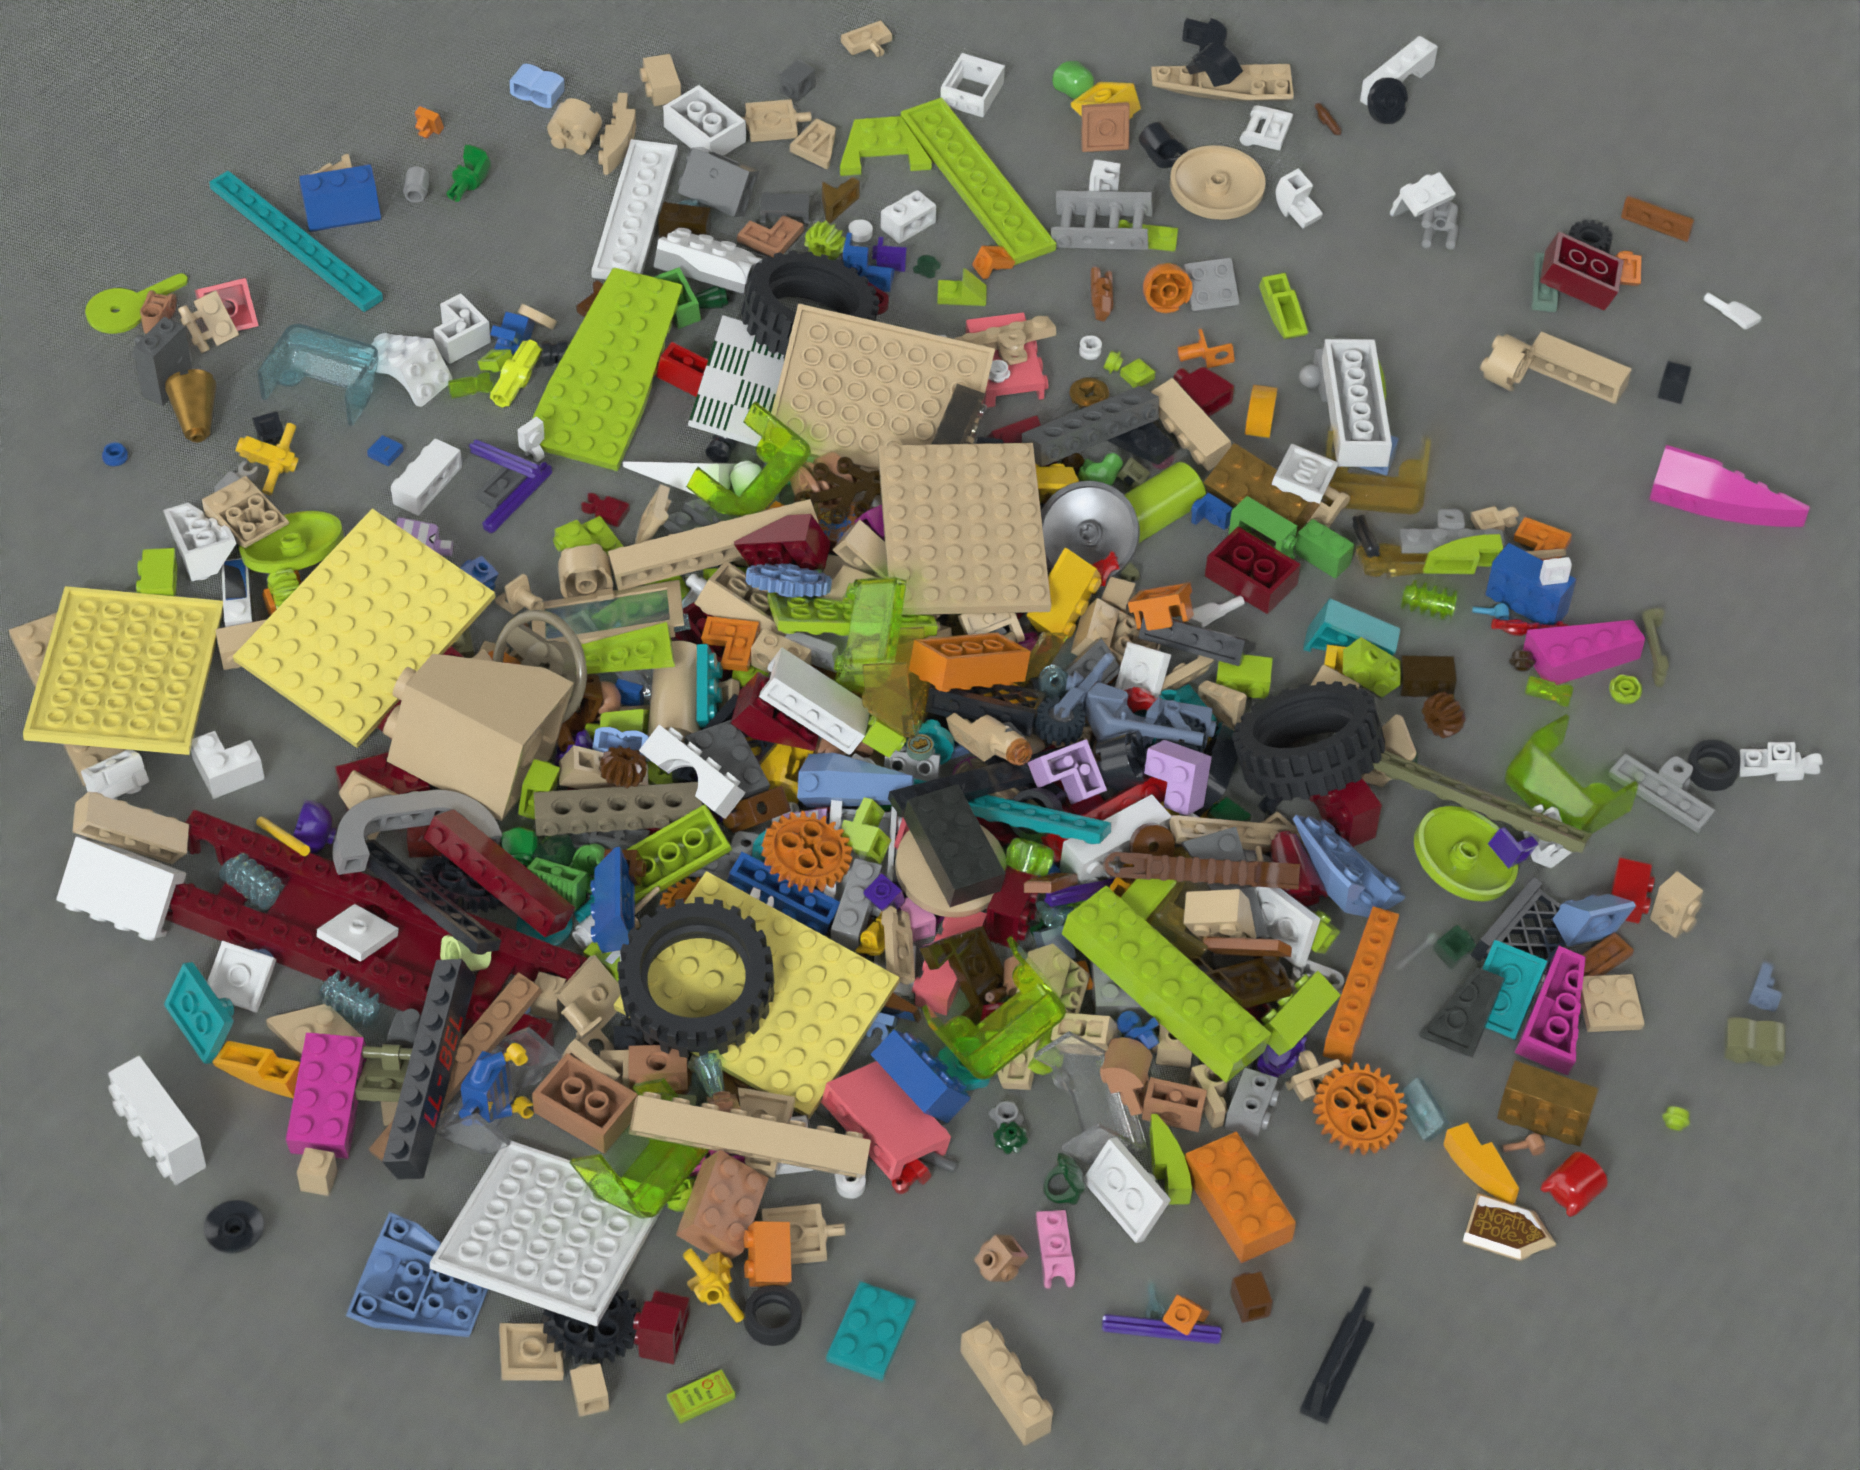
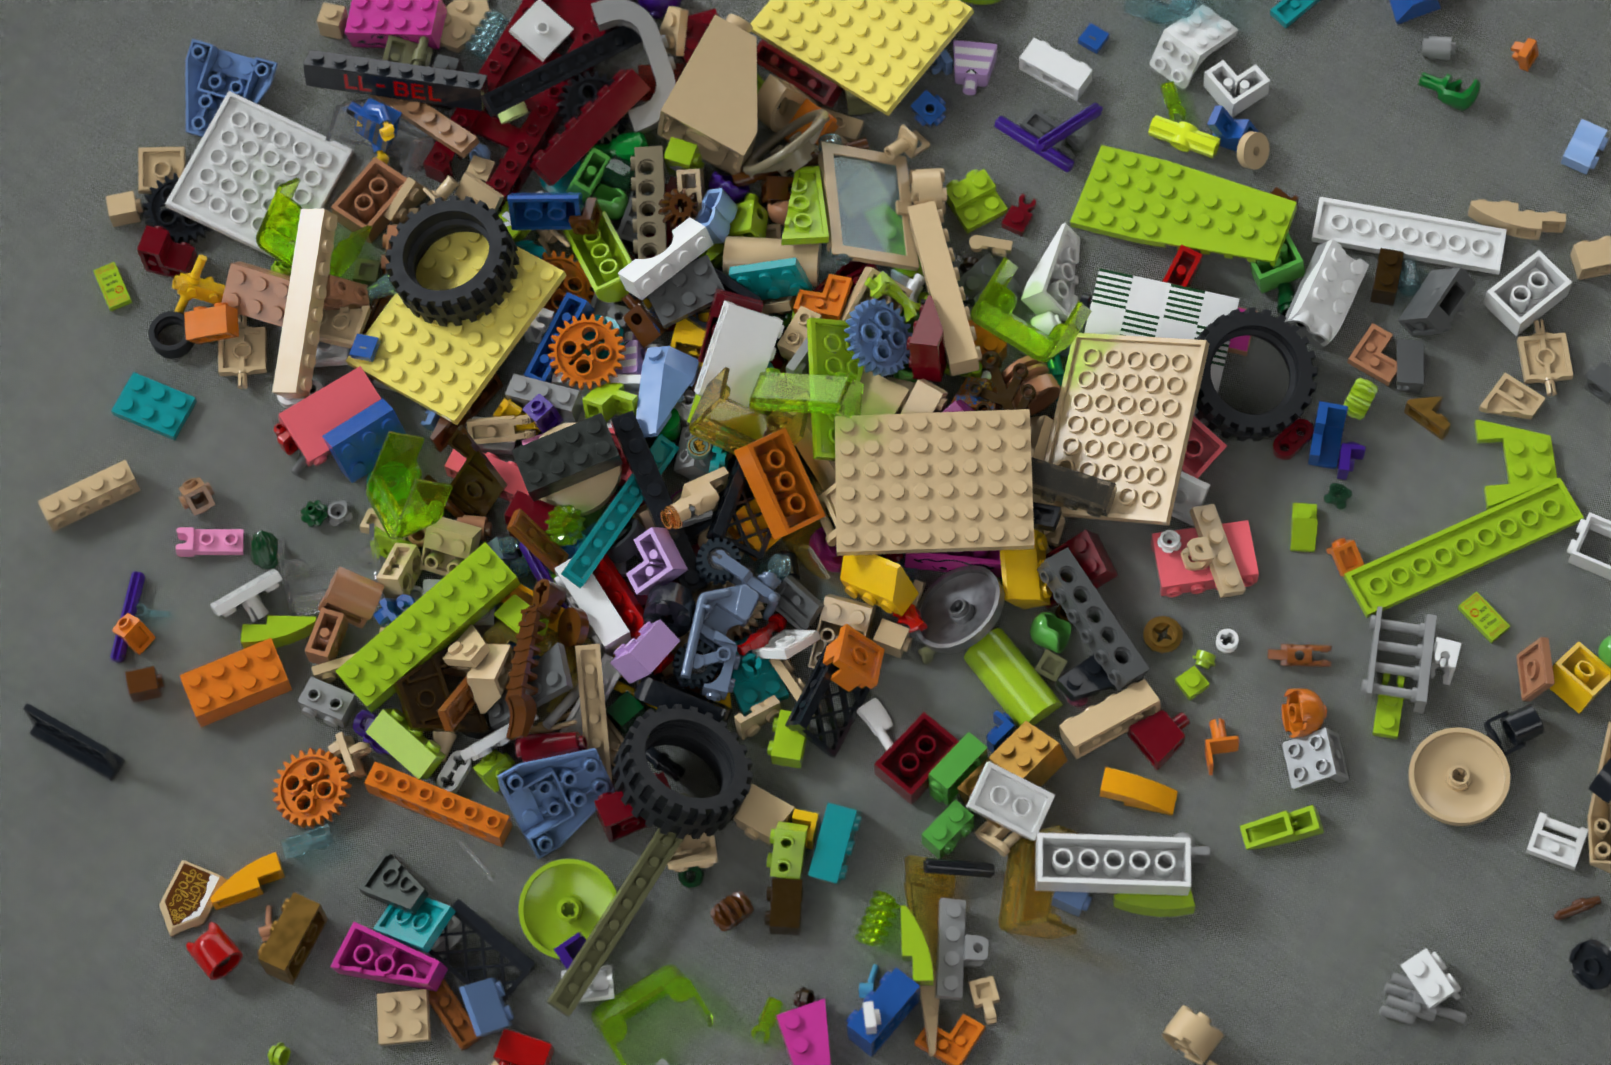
camera: 100 degrees right, 15 degrees up
lime plate [477,349,513,372] -> none
white plate [517,417,545,462] -> none
black wheel [542,341,567,366] -> none
tan brick [547,98,602,155] -> none
white tile [849,220,873,242] -> none
white brick [881,190,936,244] -> none
white brick [1276,168,1323,229] -> none
clear green brick [1433,924,1476,970] -> none
red piece [1491,619,1568,636] -> none
none -> blue tile [349,334,381,362]
none -> tan wing [442,625,491,668]
none -> lime animal [864,271,920,322]
none -> lime tile [1458,591,1510,644]

